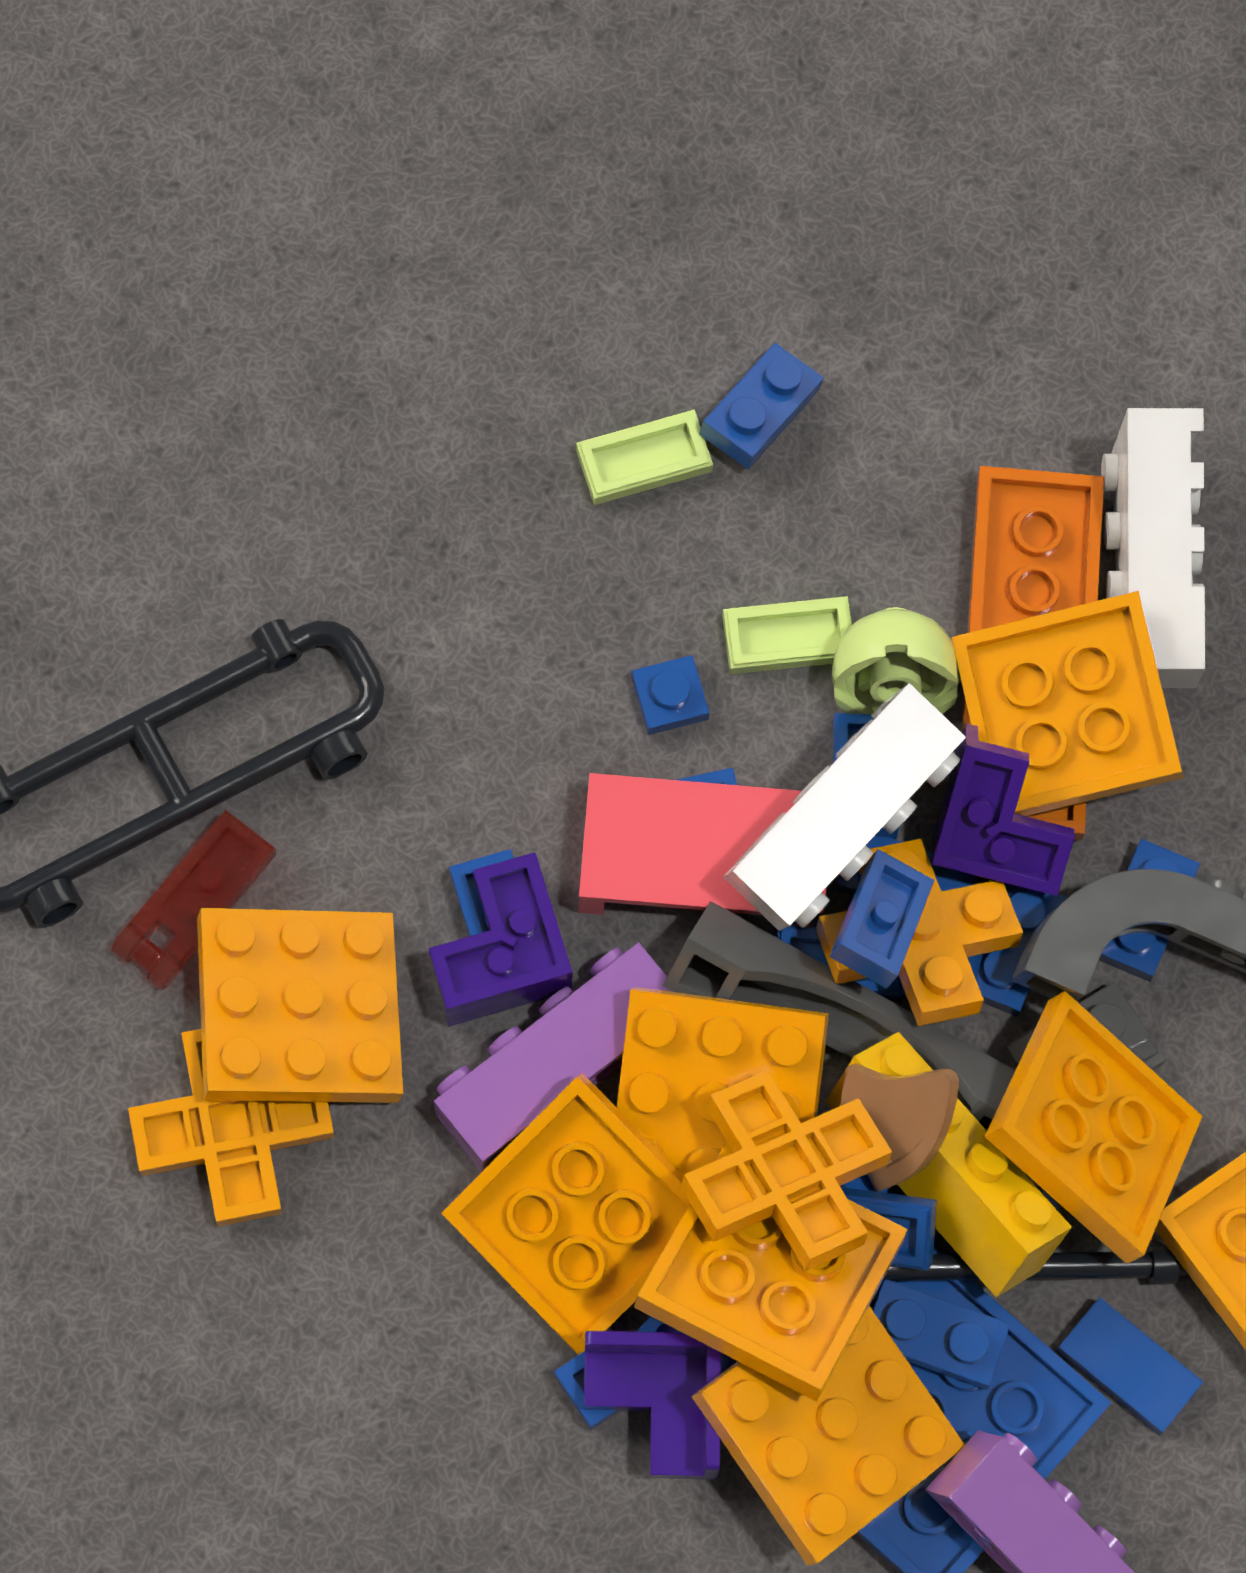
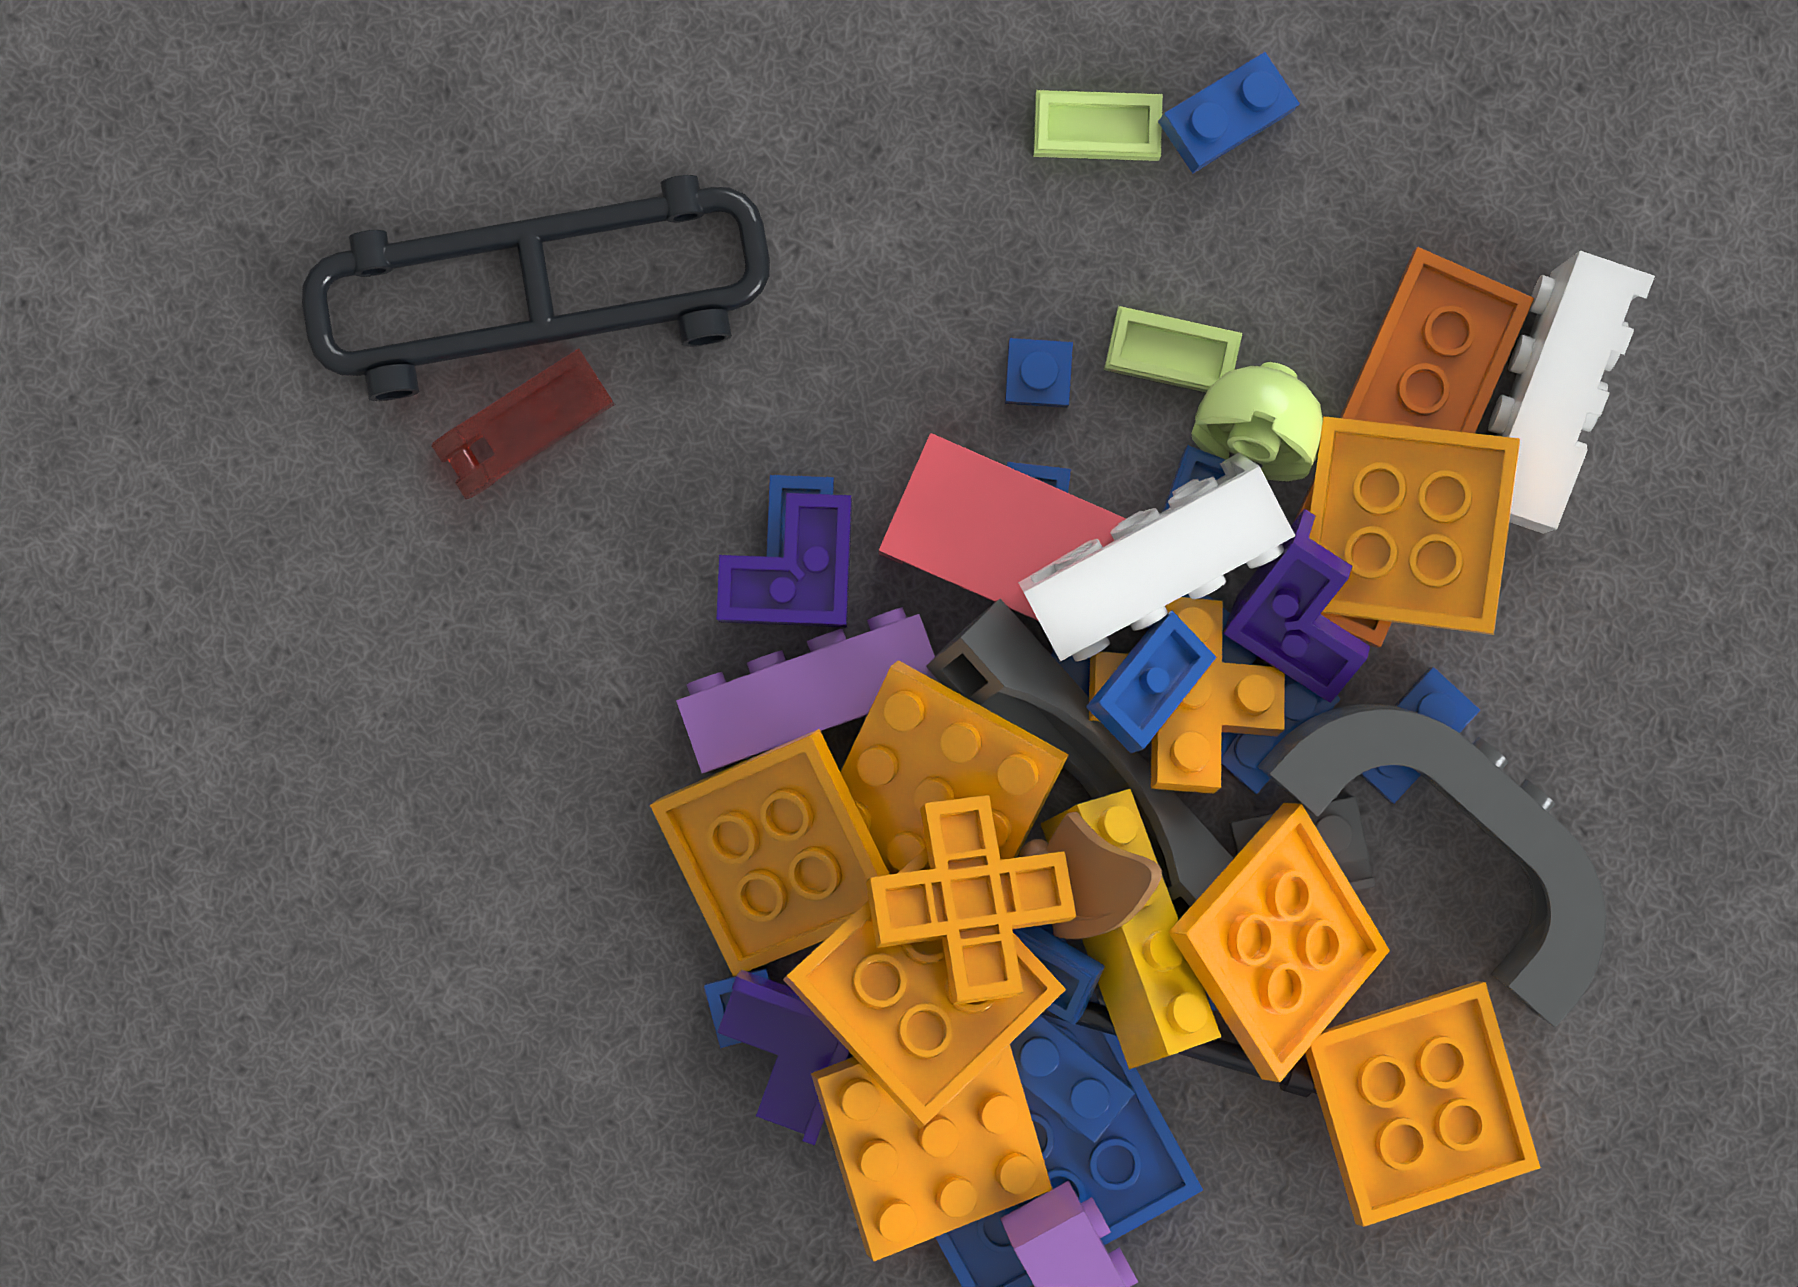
camera: 25 degrees right, 15 degrees up
light orange plate [128,1029,335,1227] -> none
light orange plate [197,908,403,1103] -> none
blue tile [1056,1297,1203,1436] -> none

